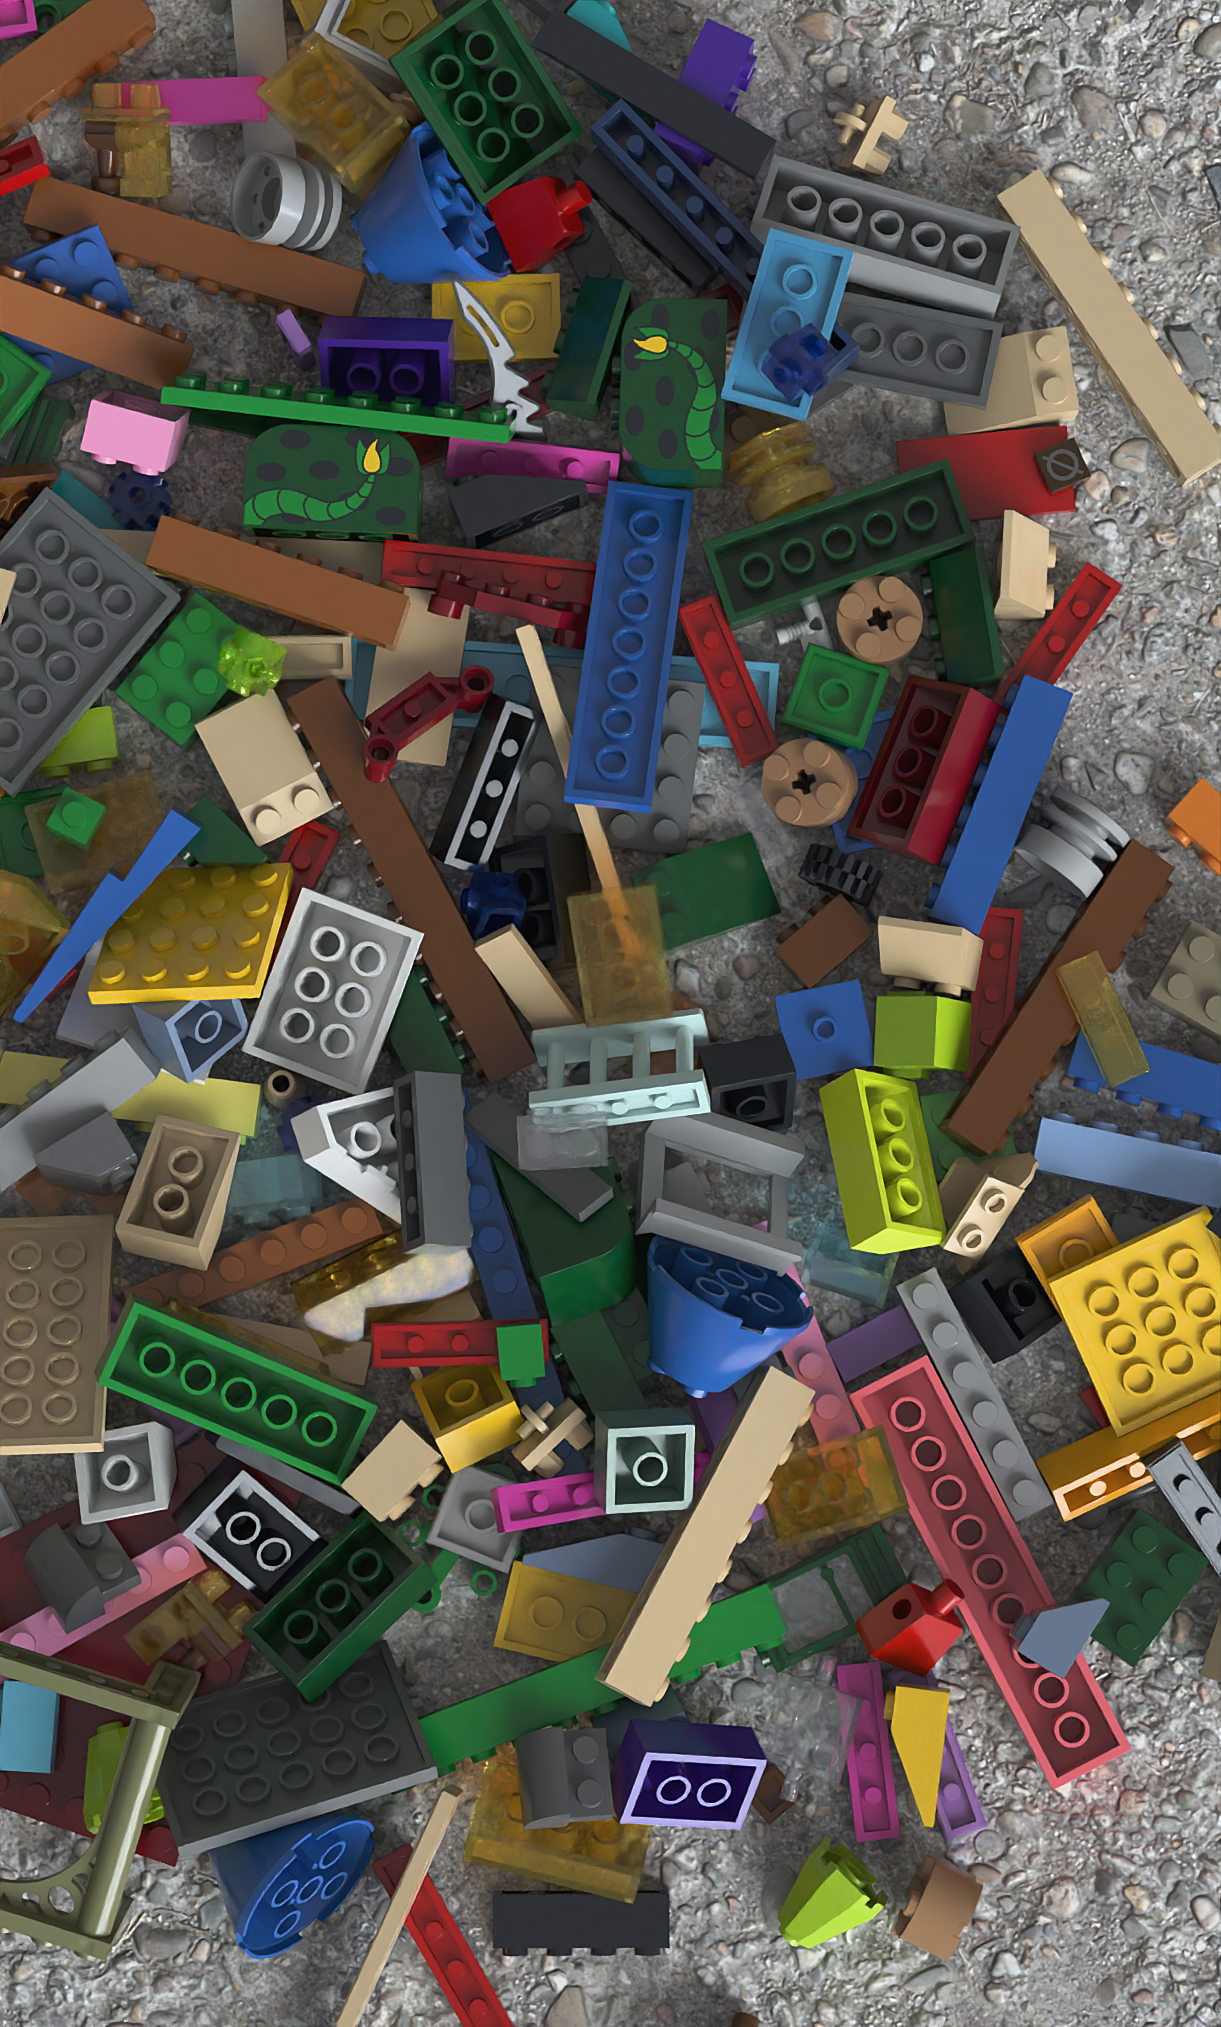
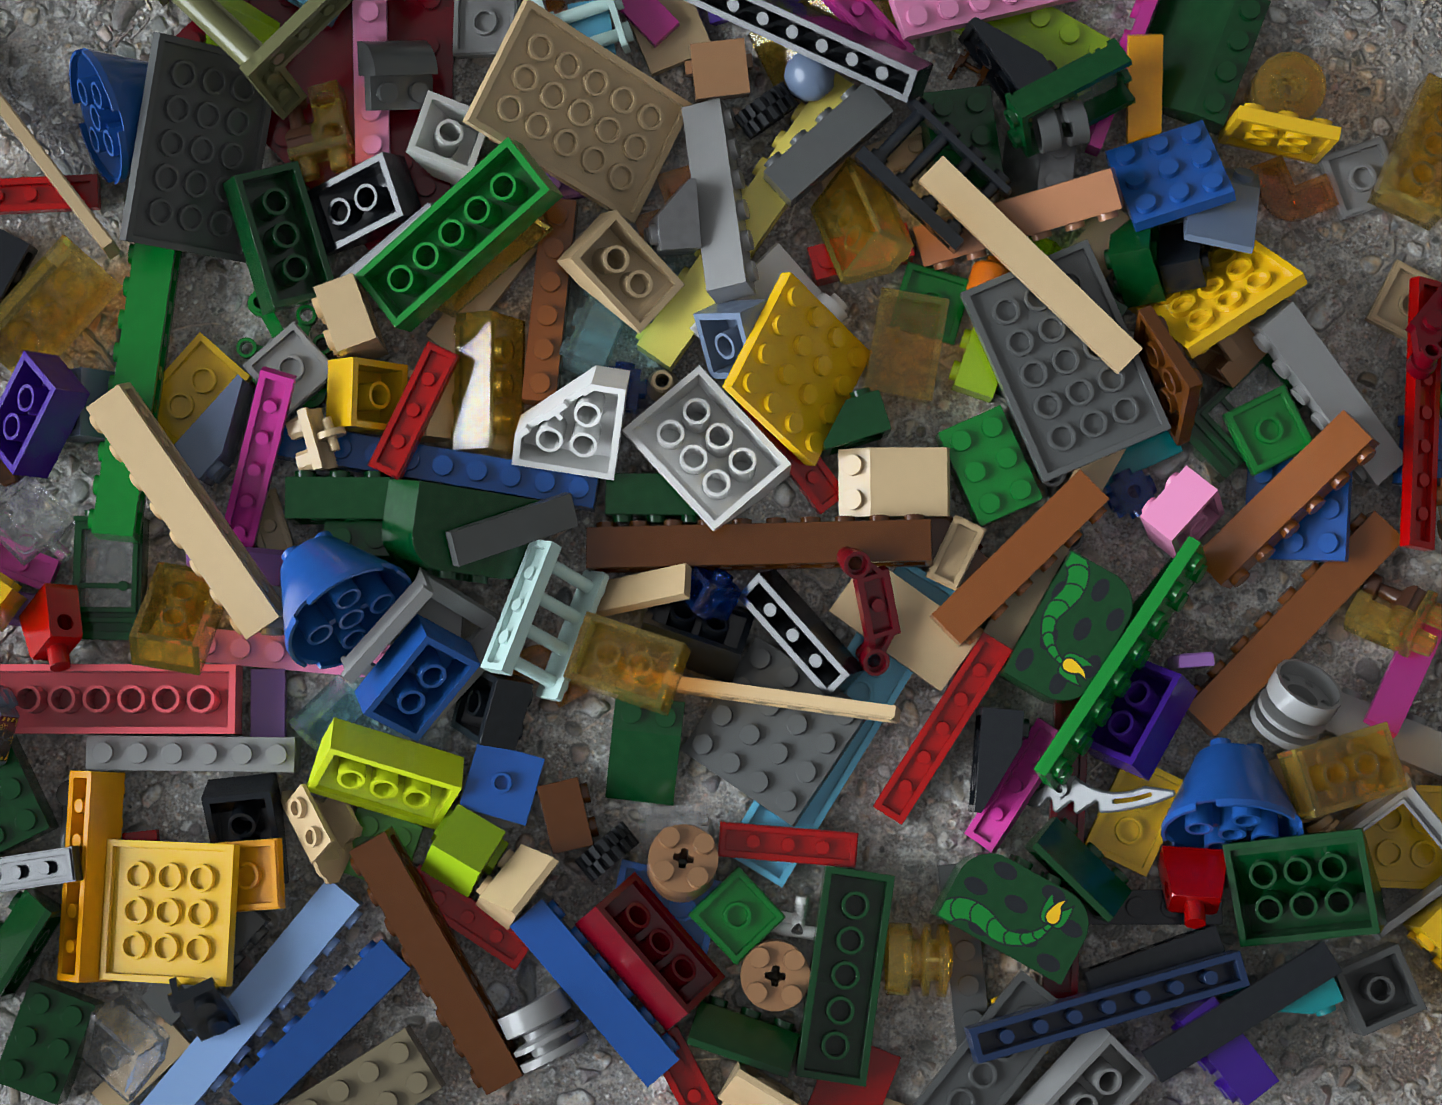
camera: 115 degrees right, 0 degrees up
blue slope [12,805,203,1023] -> none
green brick [46,786,108,853] -> none
clear neon green brick [216,624,288,697] -> none
dark grey brick [393,1071,473,1256] -> none
dark red plate [427,570,591,650] -> none
green brick [496,1321,546,1388] -> none
dark grey brick [515,1726,614,1830] -> none
clear bracket [516,1104,609,1171] -> none
blue plate [563,480,694,814] -> none
sand green brick [593,1407,695,1514] -> none
dark azure plate [721,228,855,422] -> none
clear blue brick [761,323,841,402] -> none
clear yellow tile [1055,950,1151,1089] -> none
none -> blue brick [354,614,481,742]

